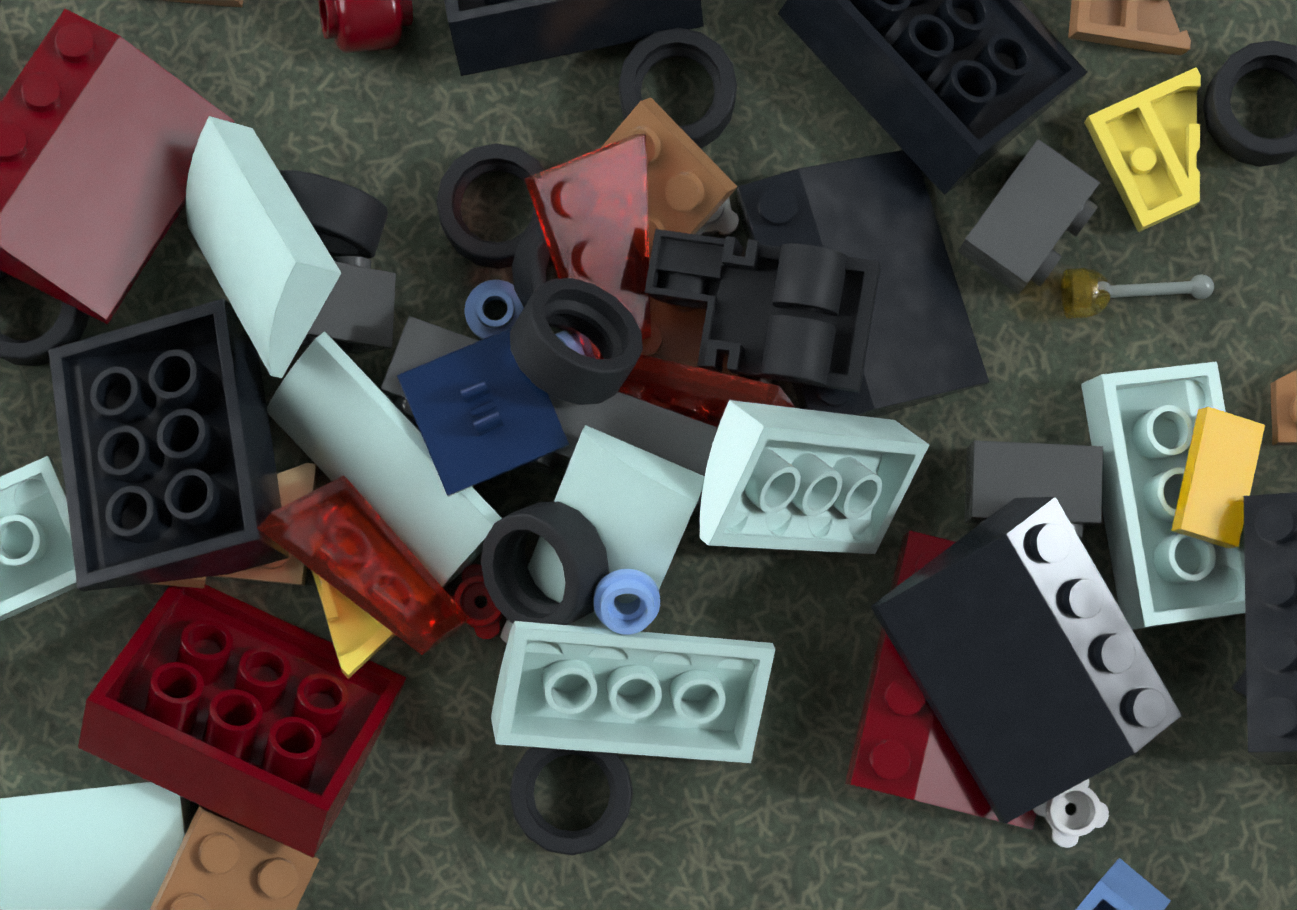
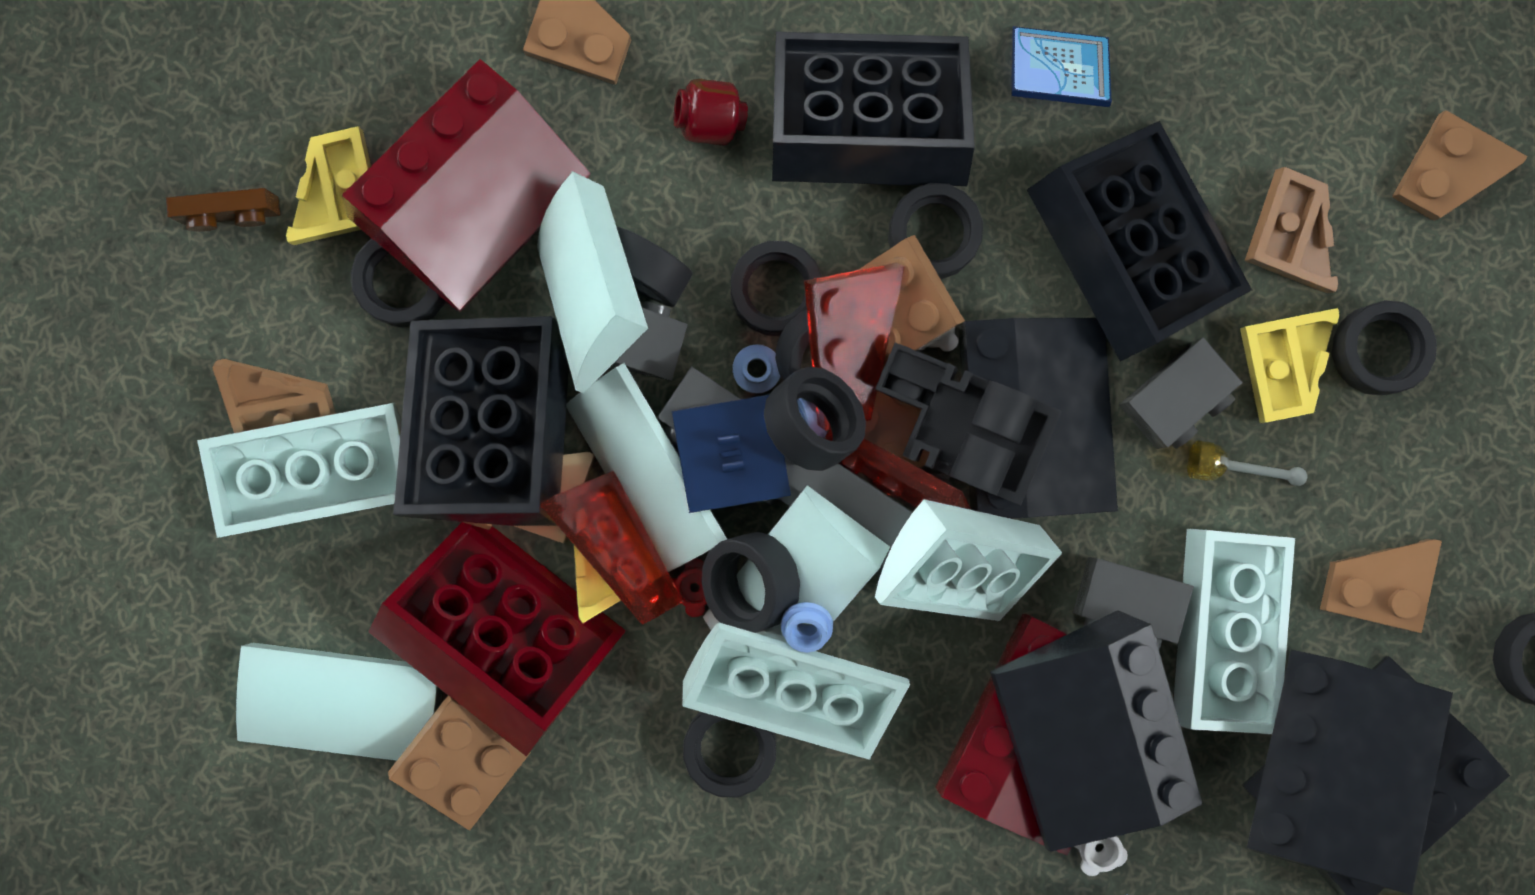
camera: 10 degrees right, 5 degrees up
yellow tile [1171,407,1265,549] -> none

